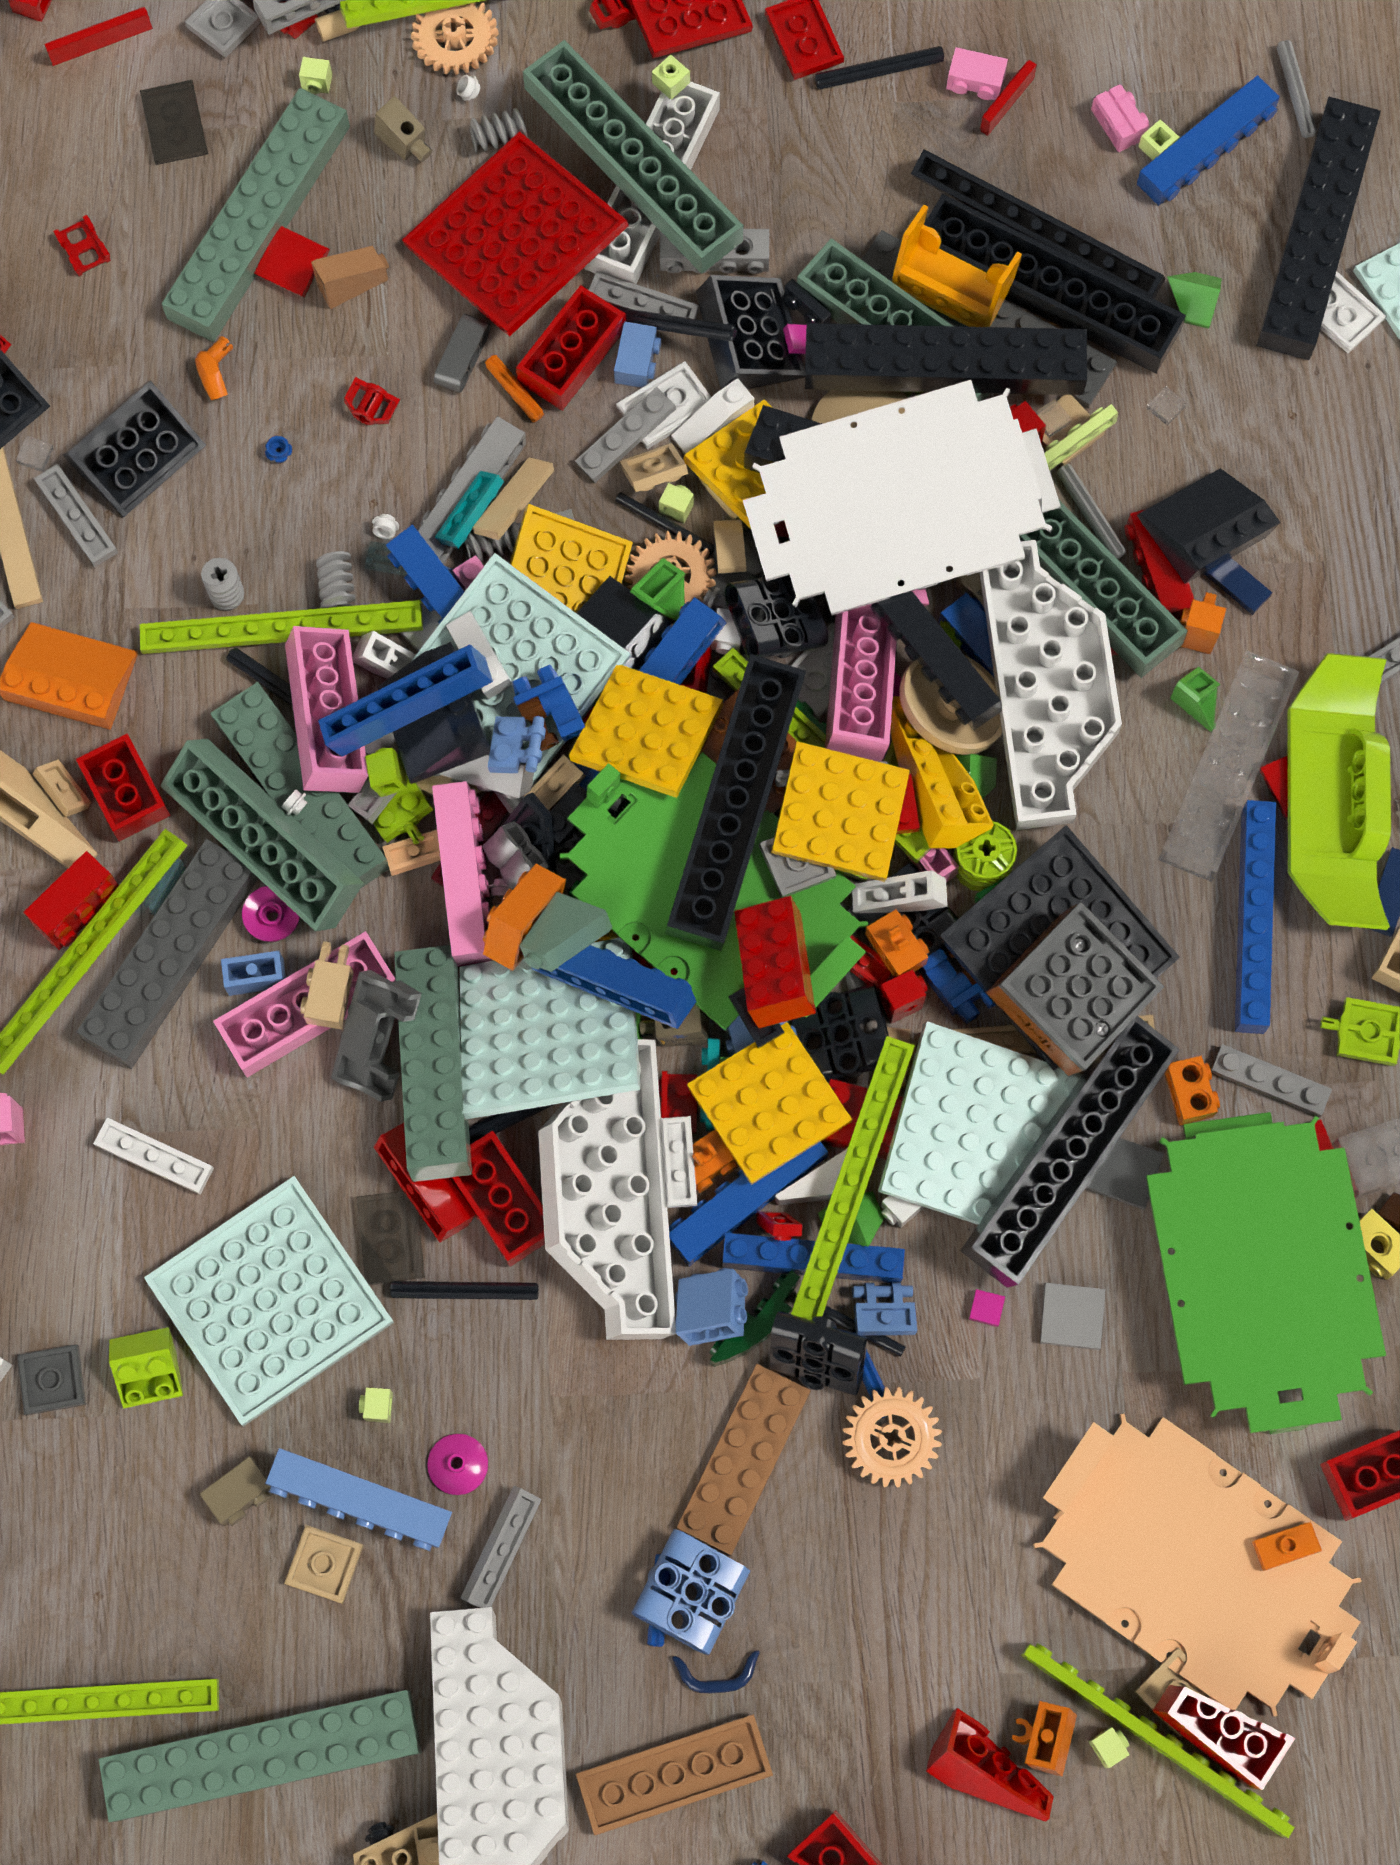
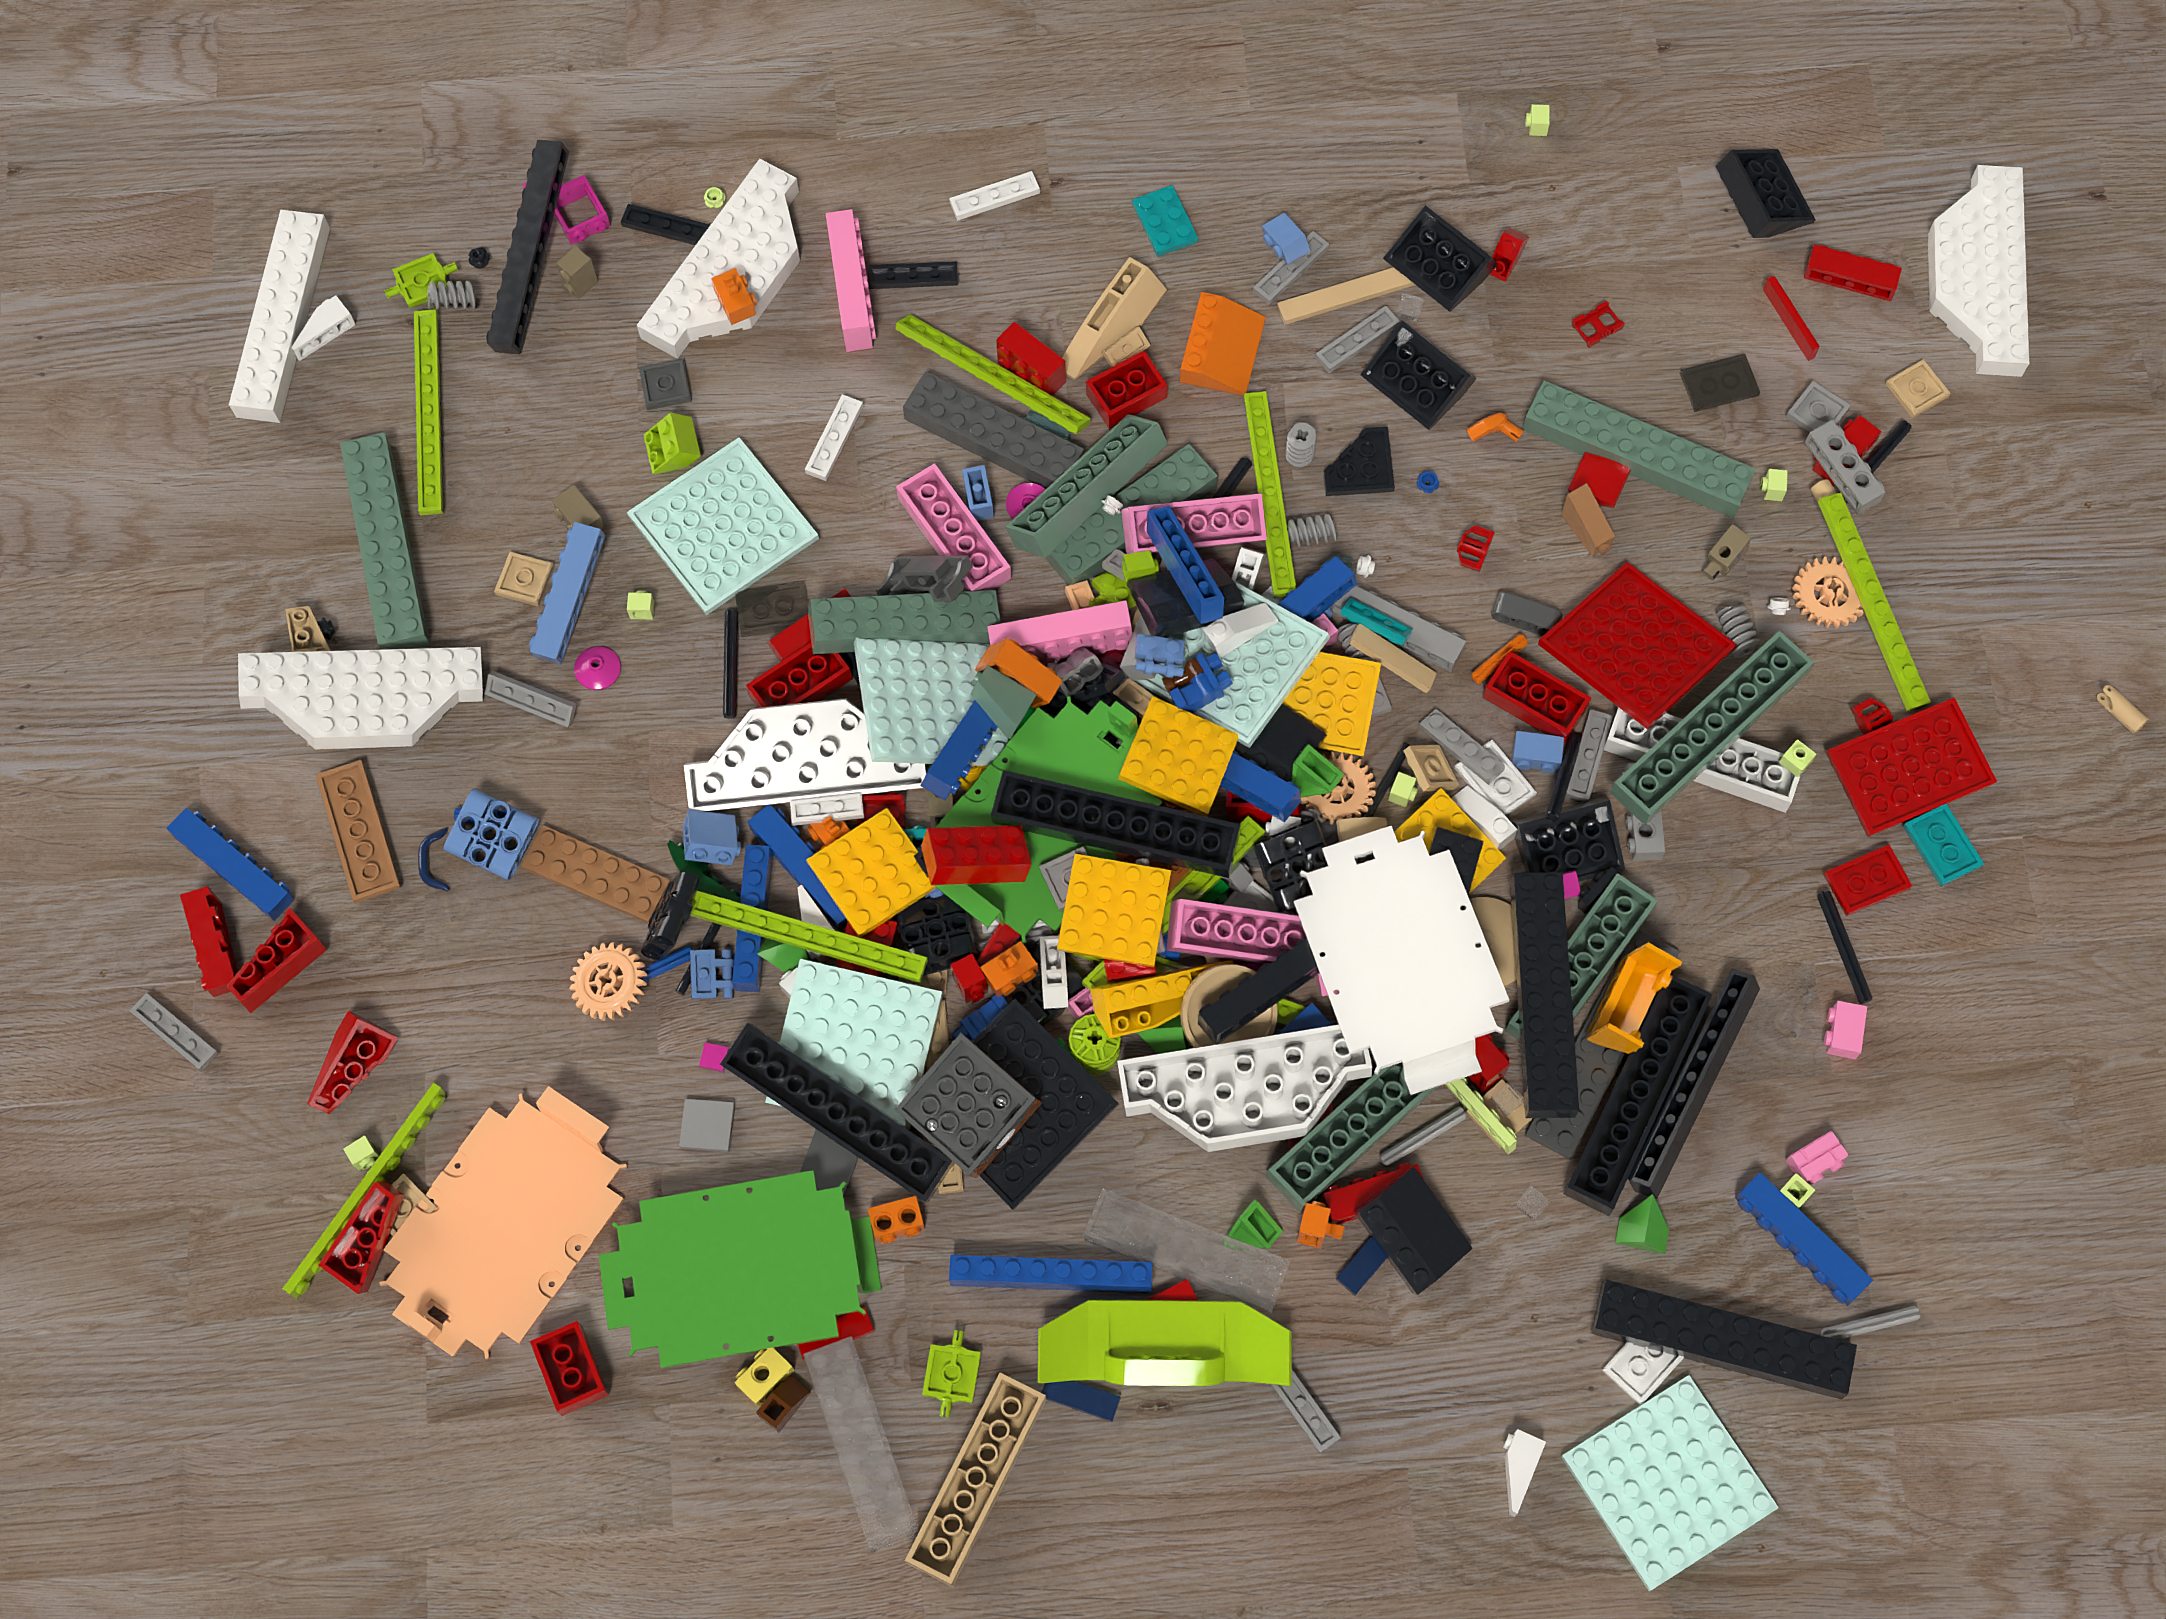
camera: 90 degrees right, 5 degrees down
tan hinge [300,942,354,1030] -> none
red plate [756,1211,802,1241] -> none
red tile [980,60,1037,136] -> none
orange brick [1012,1701,1077,1777] -> none
light grey plate [1211,1044,1332,1118] -> none
orange plate [1252,1521,1322,1571] -> none
none -> black plate [1323,427,1395,496]

